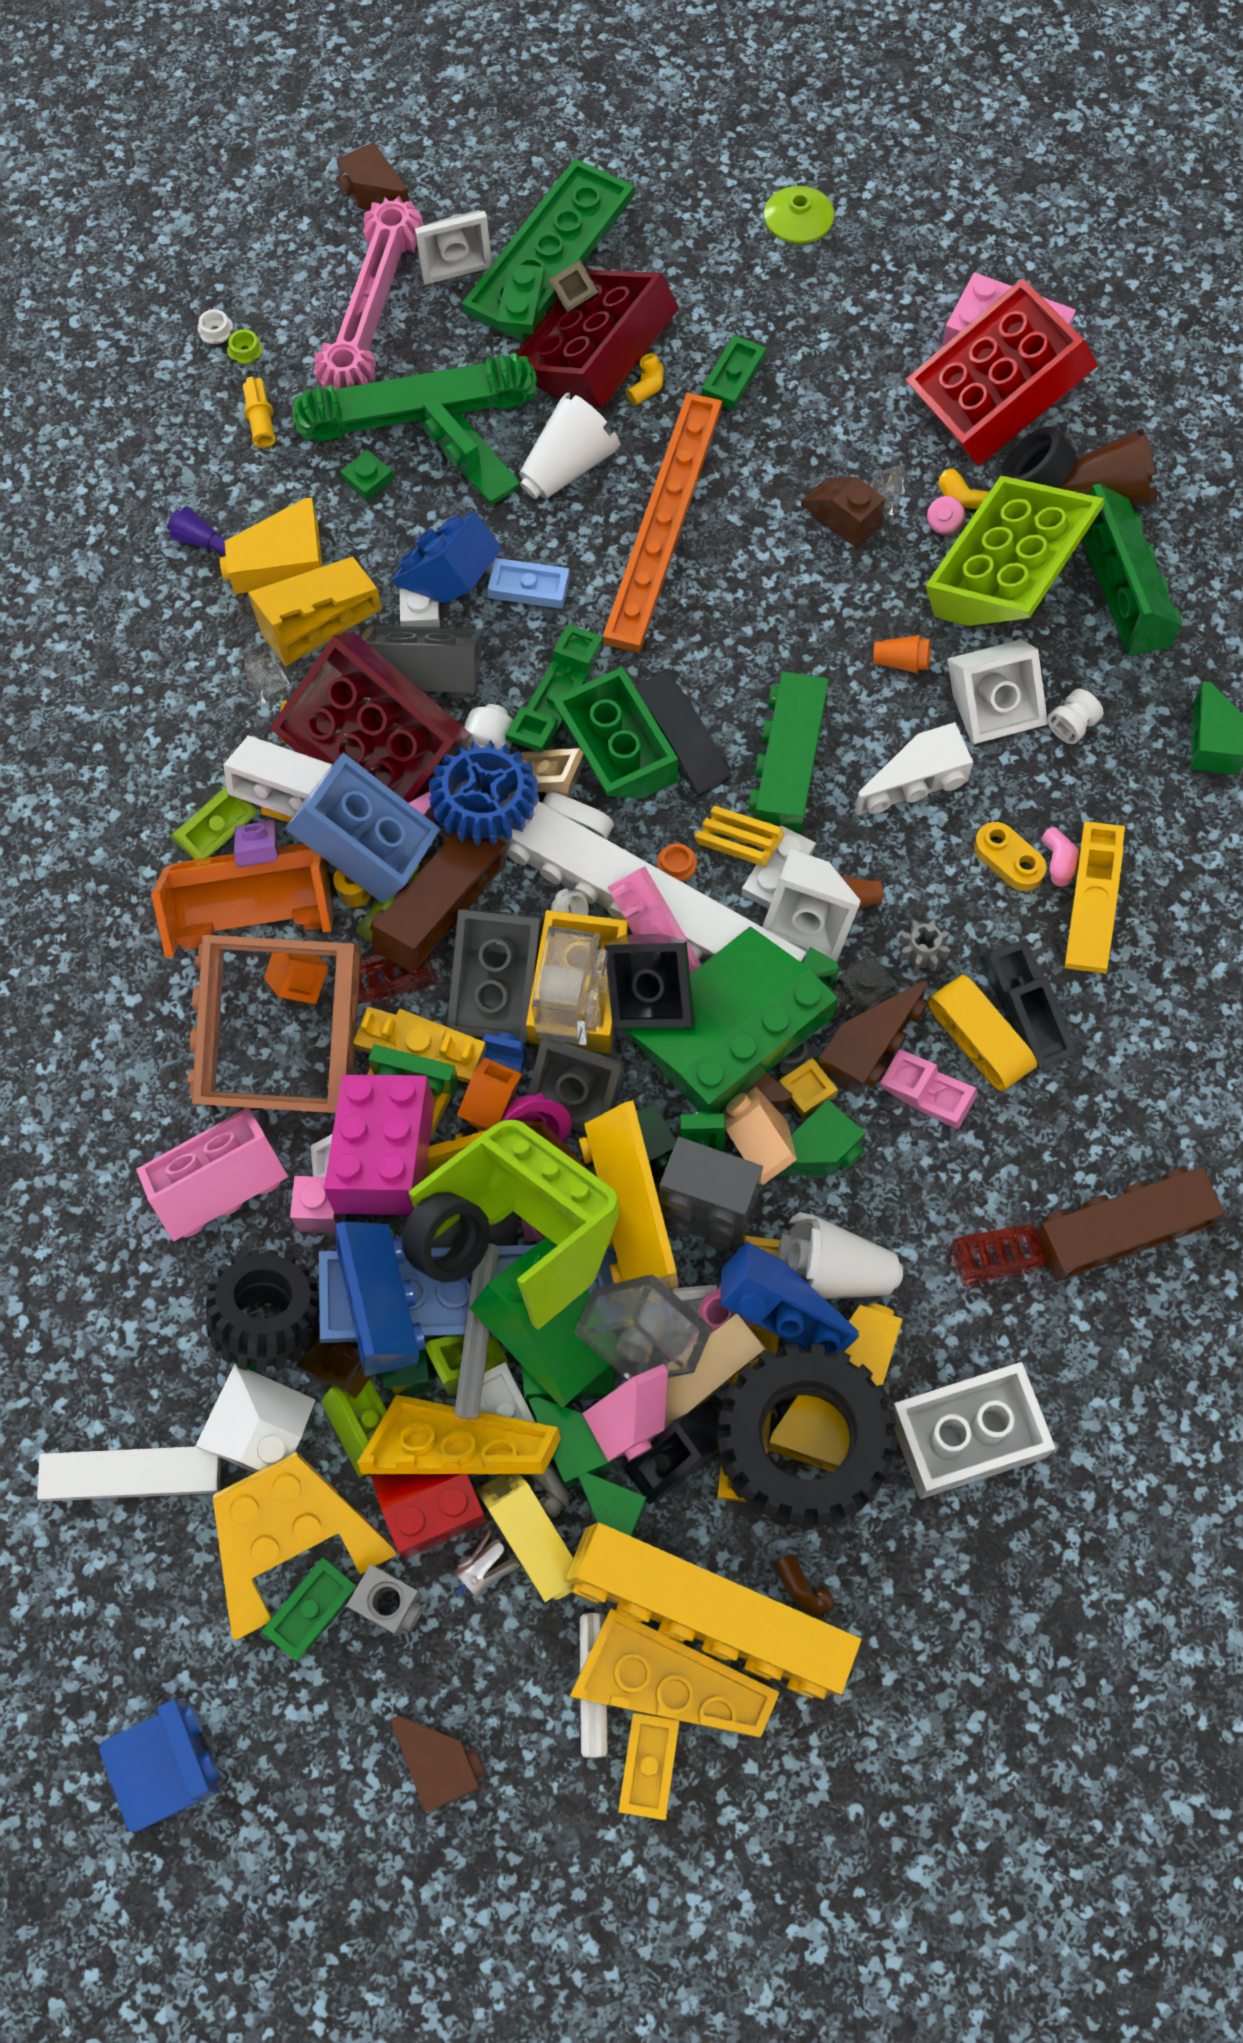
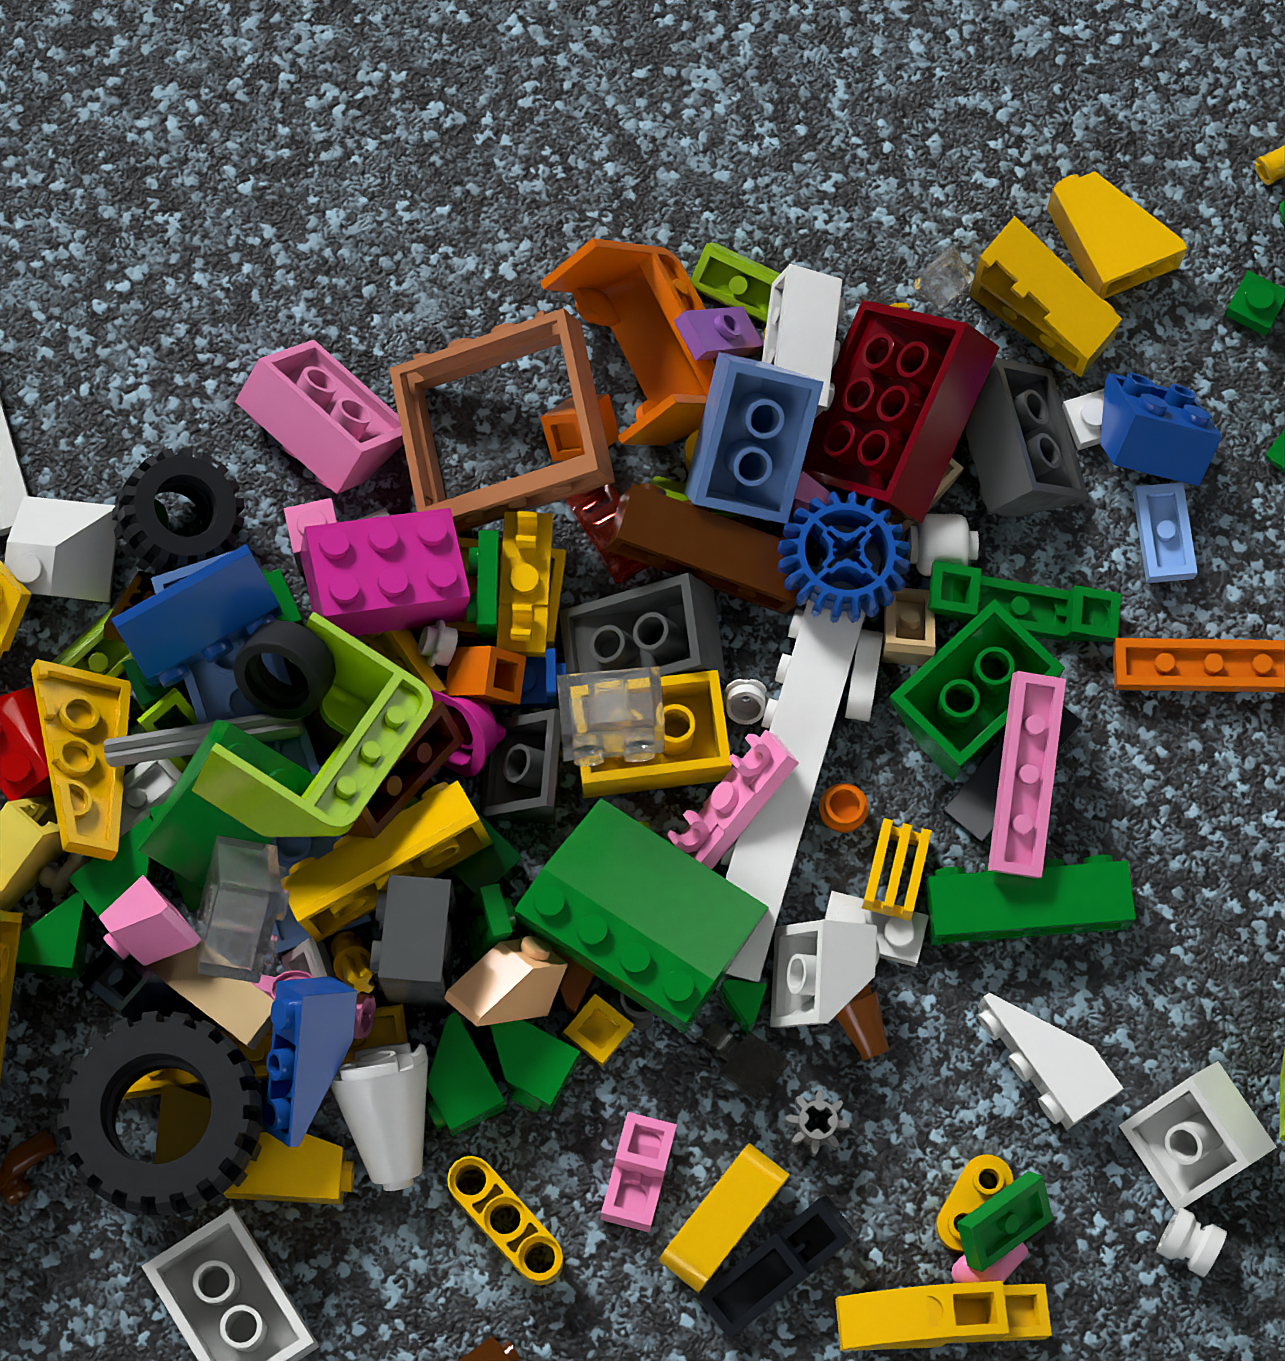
camera: 70 degrees right, 5 degrees up
dark purple cone [167,506,227,556] -> none
black slope [604,934,695,1028] -> none
reddish brown slope [818,981,929,1097] -> none
orange cone [873,635,931,674] -> none
clear red slope [950,1224,1047,1287] -> none
none -> yellow axle [330,931,375,995]
none -> white plate [418,620,458,667]
none -> green slope [426,1012,506,1137]
none -> yellow beam [447,1156,564,1286]
none -> green plate [957,1171,1053,1272]
none -> bright pink plate [988,671,1066,878]

